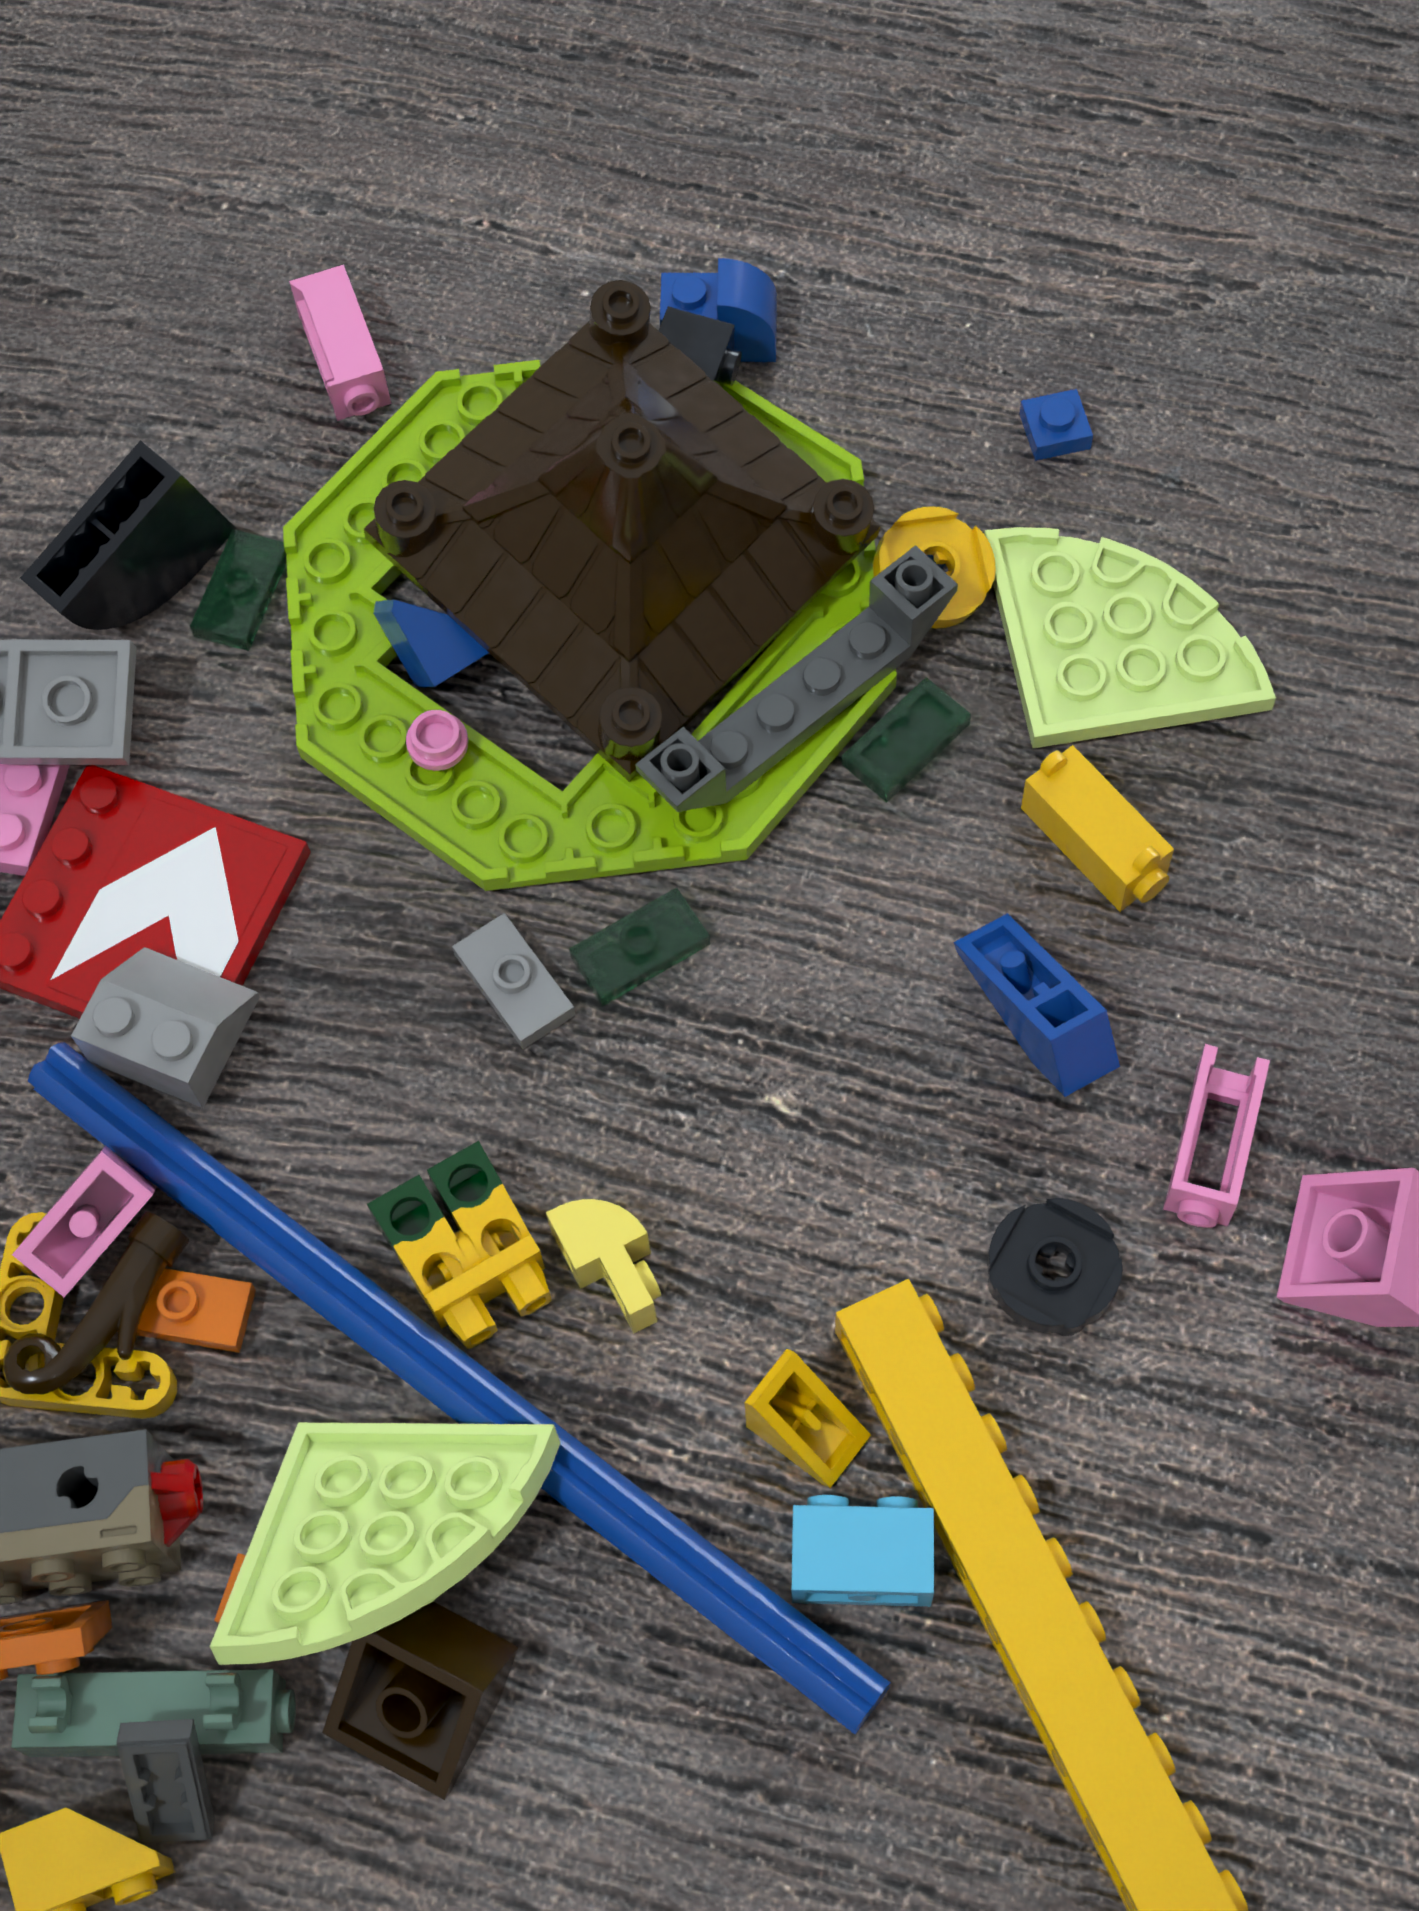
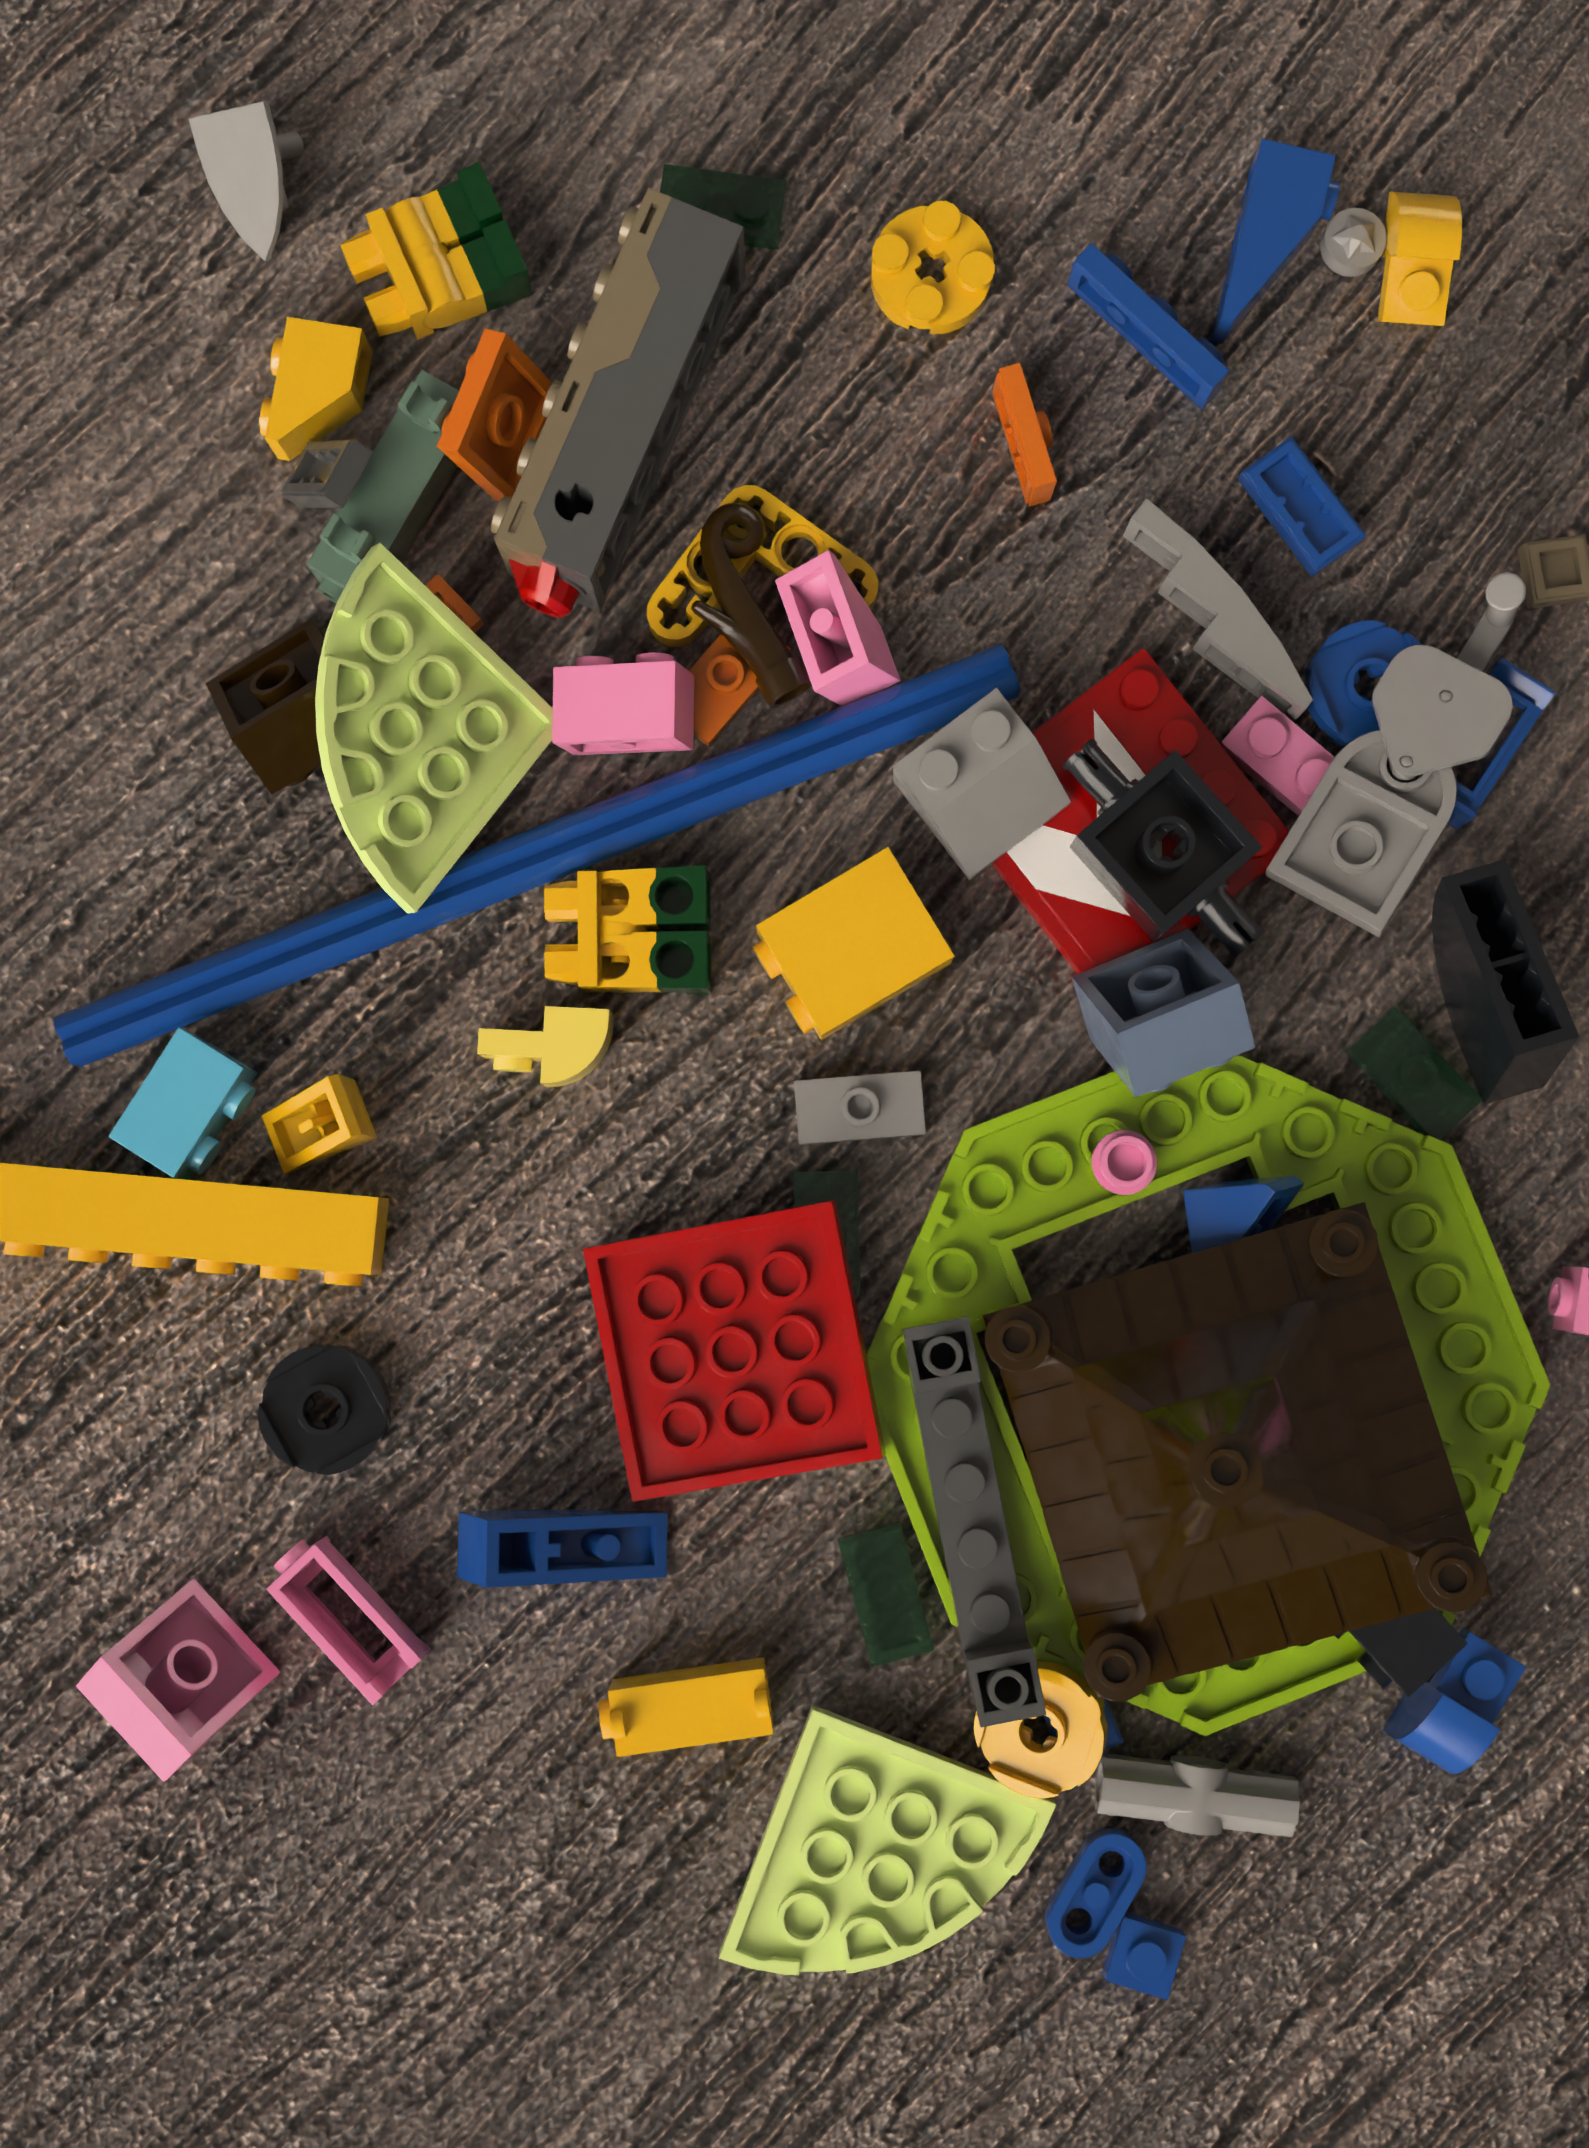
camera: 115 degrees right, 20 degrees up
none -> bright pink brick [552,652,694,755]
none -> red plate [583,1199,886,1502]
none -> yellow brick [752,847,954,1041]
none -> blue plate [1045,1828,1146,1958]
none -> black brick [1062,738,1265,958]
none -> sand blue brick [1072,929,1256,1098]
none -> light grey piece [1095,1753,1300,1837]

